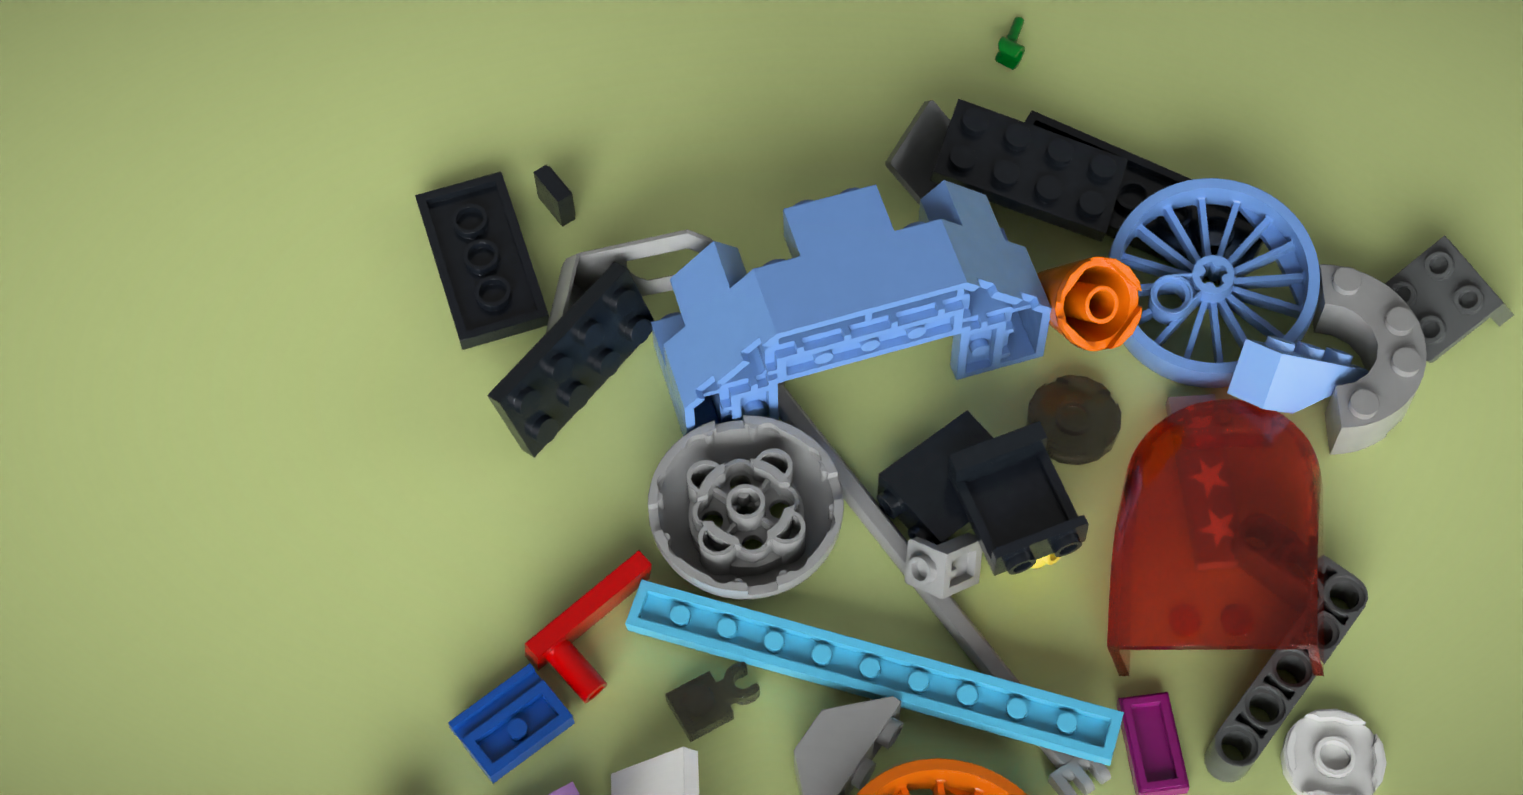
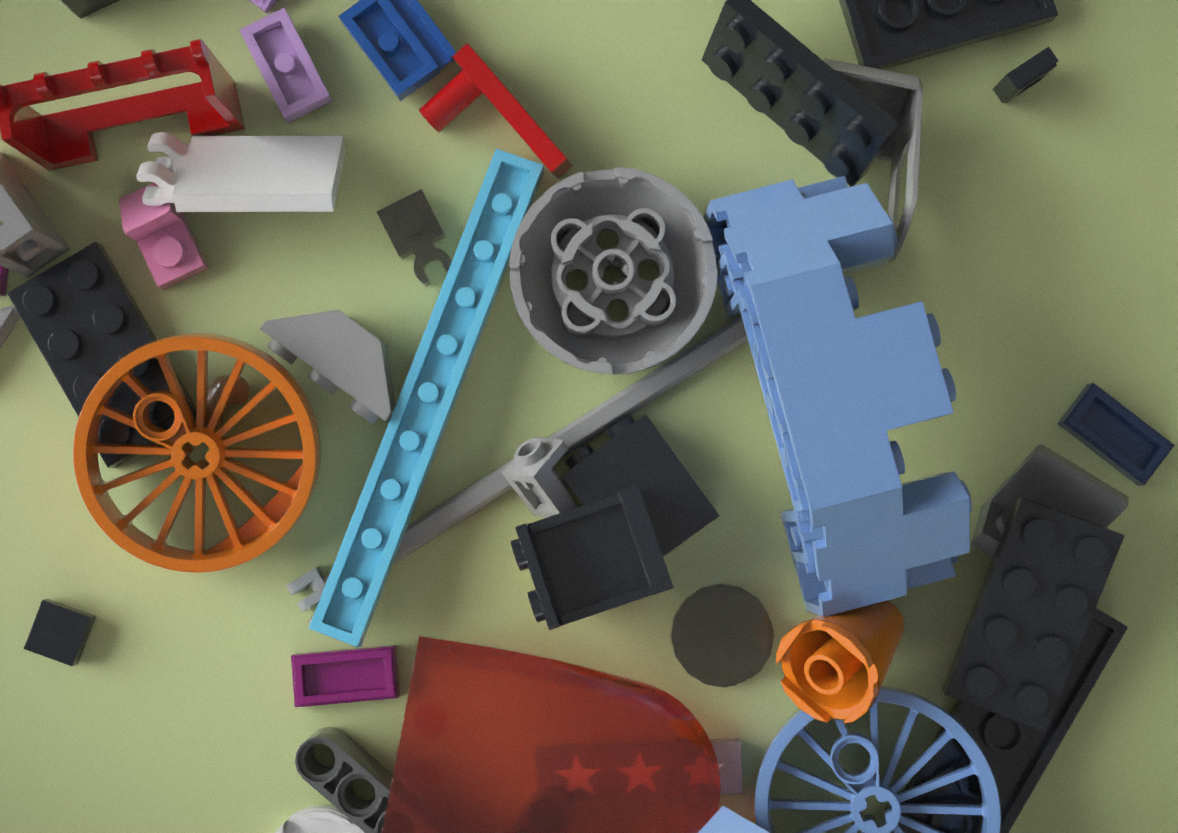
camera: 85 degrees right, 25 degrees up
none -> dark blue tile [1057,383,1175,486]

